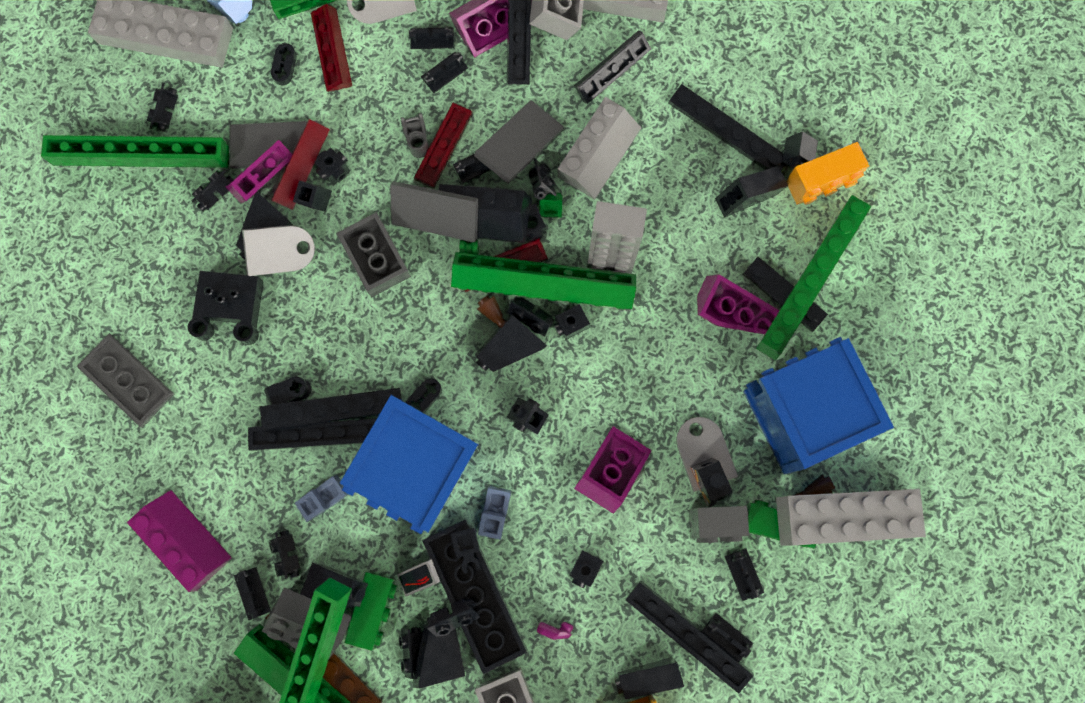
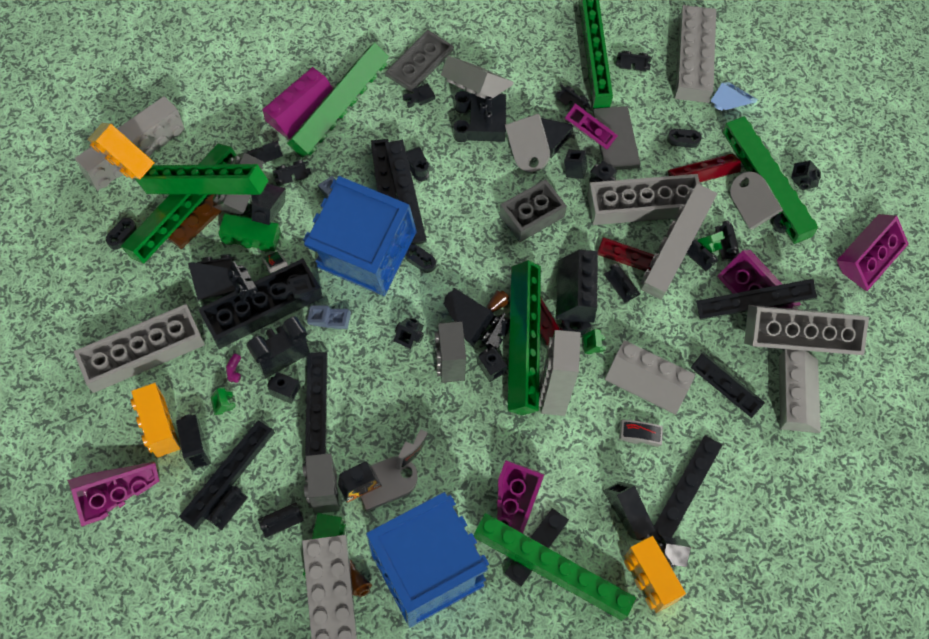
camera: 80 degrees right, 15 degrees down
dark red tile [271,119,330,210] -> none
dark grey tile [390,181,478,242] -> none
dark grey piece [400,113,429,158] -> none
green wheel [459,239,479,255] -> none
dark grey tile [474,100,564,184] -> none
black hinge [528,158,557,199] -> none
magenta slope [574,426,652,514] -> none
none -> green tile [210,388,236,415]
none -> black piece [246,316,310,379]
none -> brick [287,42,389,158]
none -> black plate [305,352,328,463]
none -> light grey slope [396,429,428,470]
none -> black plate [403,83,435,108]
none -> dark grey brick [435,322,466,383]
none -> light grey slope [441,56,514,99]
none -> light grey brick [587,174,700,225]
none -> slope [619,420,663,447]
none -> light grey brick [641,183,718,300]
none -> green tile [697,231,724,253]

